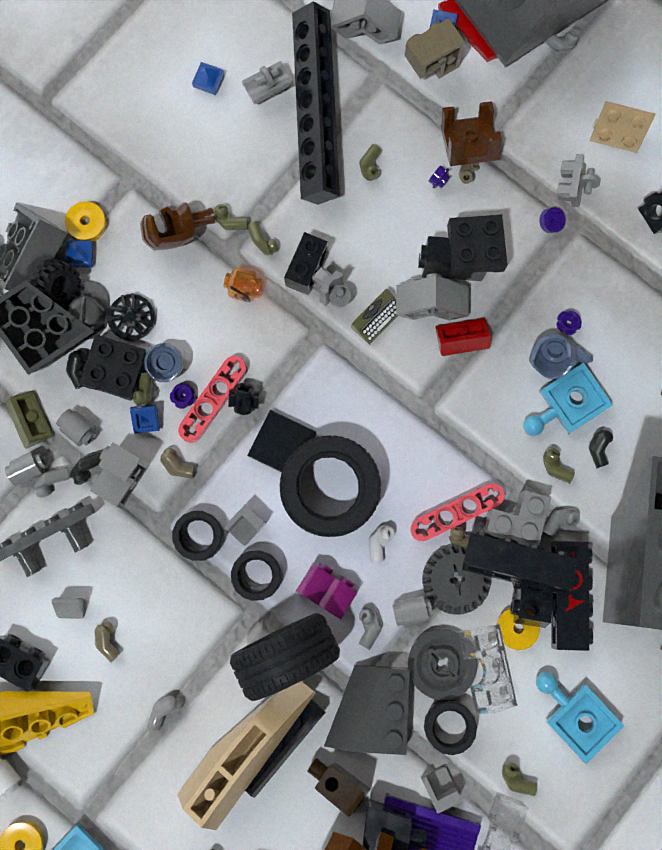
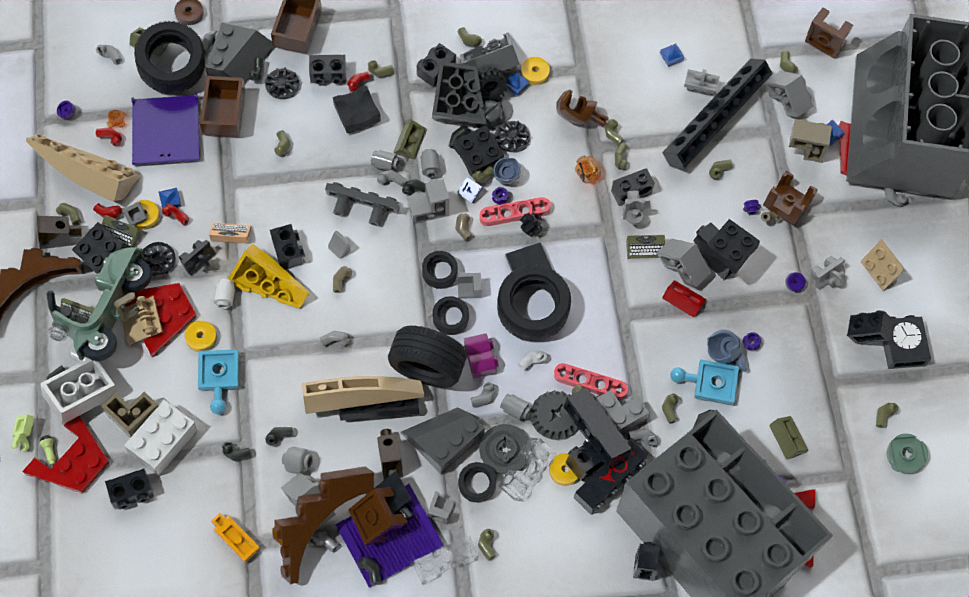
camera: 40 degrees right, 15 degrees down
medium azure plate [536,672,624,764] -> none

